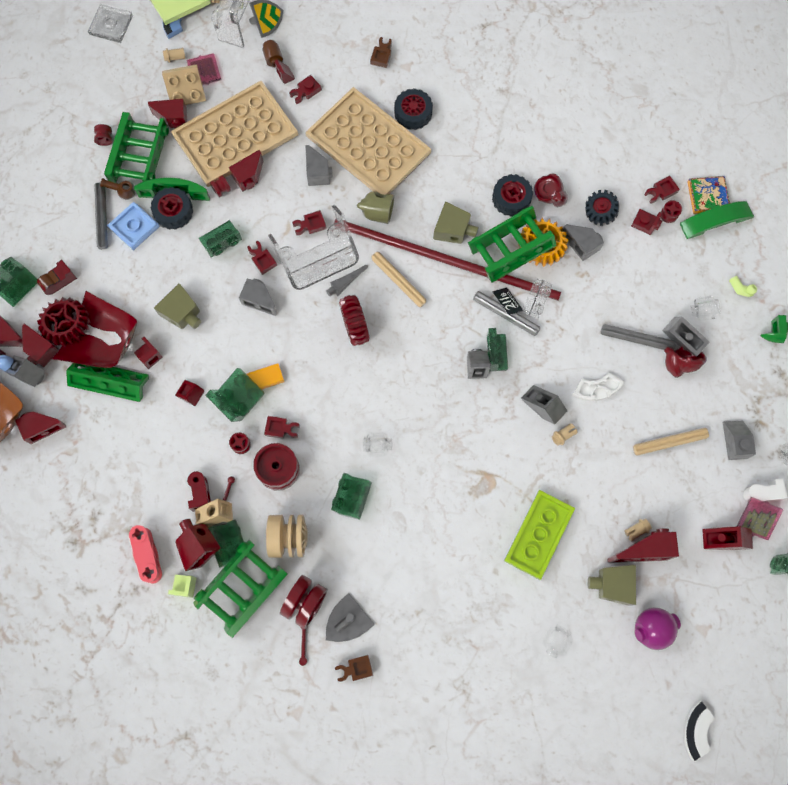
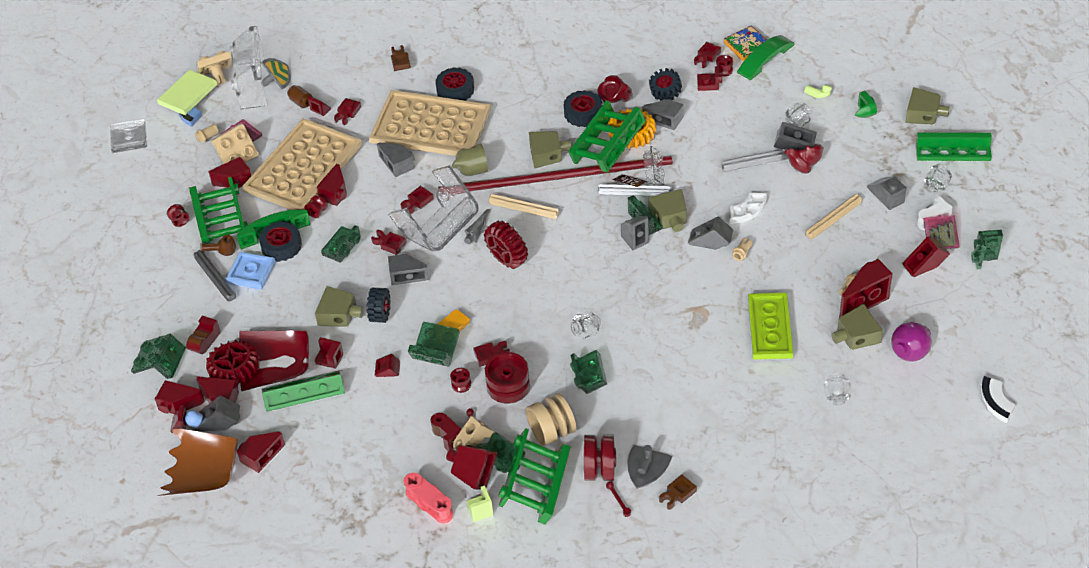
camera: 25 degrees left, 25 degrees down
none -> black wheel [366,287,391,323]
none -> olive torso [648,189,687,232]

